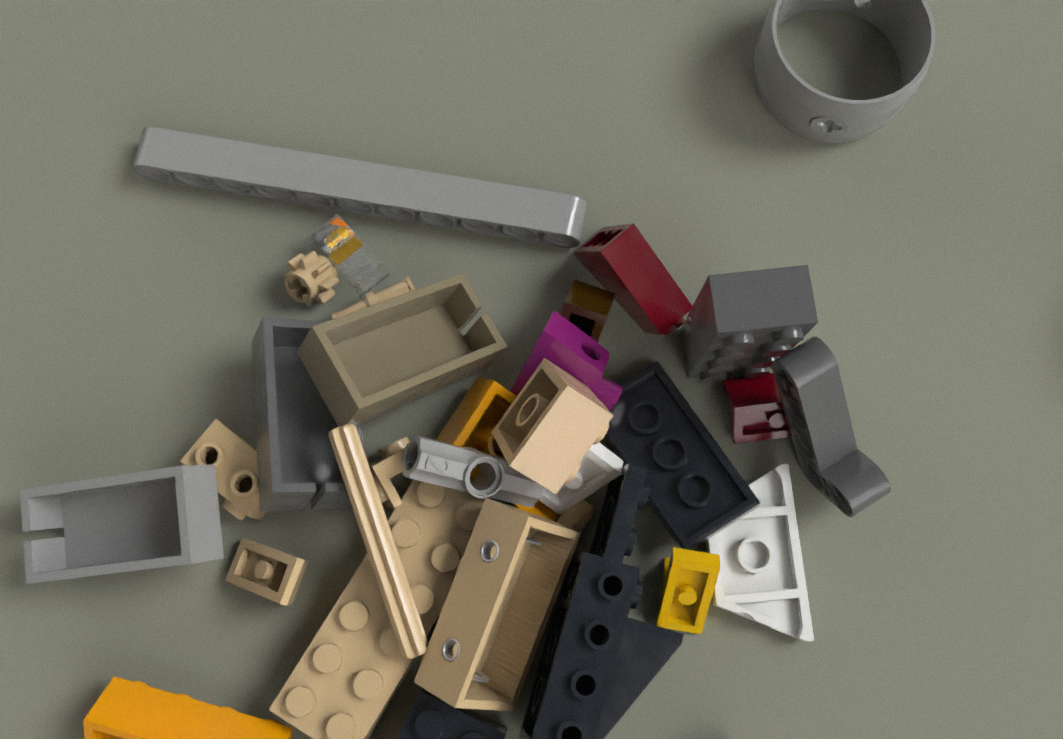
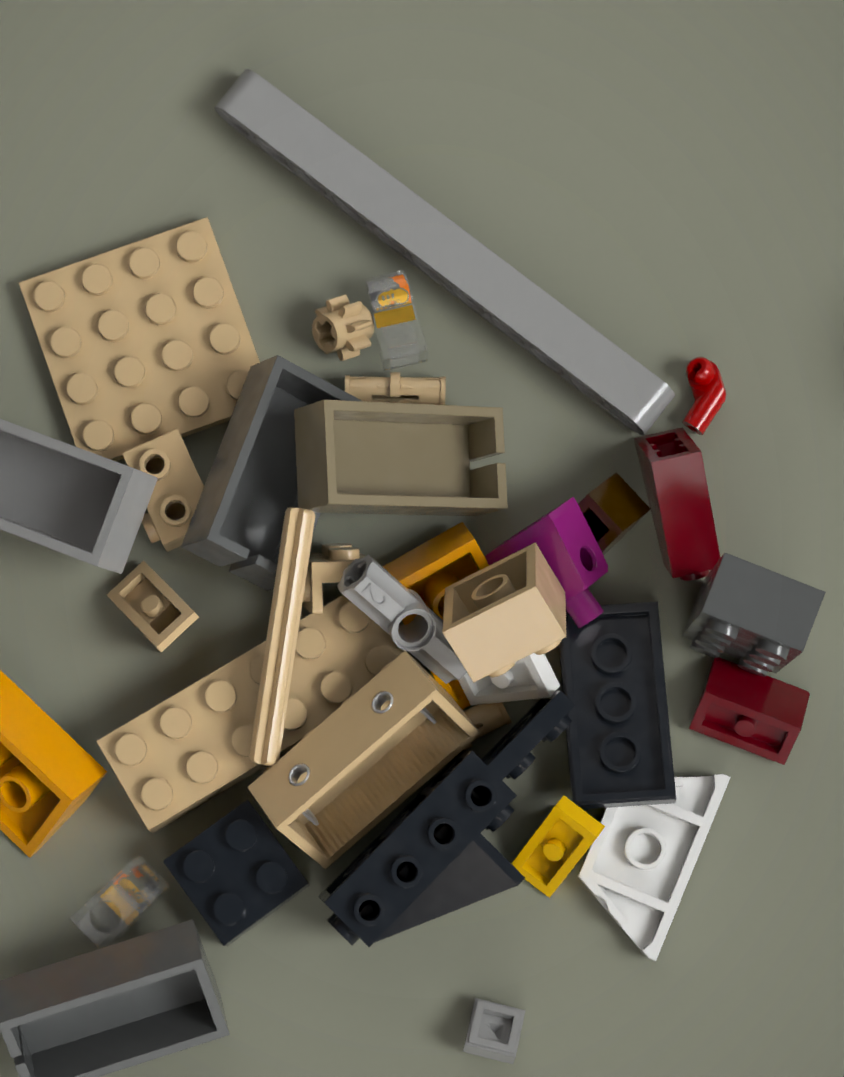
camera: 25 degrees right, 5 degrees up
dark grey beam [772,336,891,518] -> none
none -> tan plate [19,217,260,461]
none -> red arm [682,357,726,435]

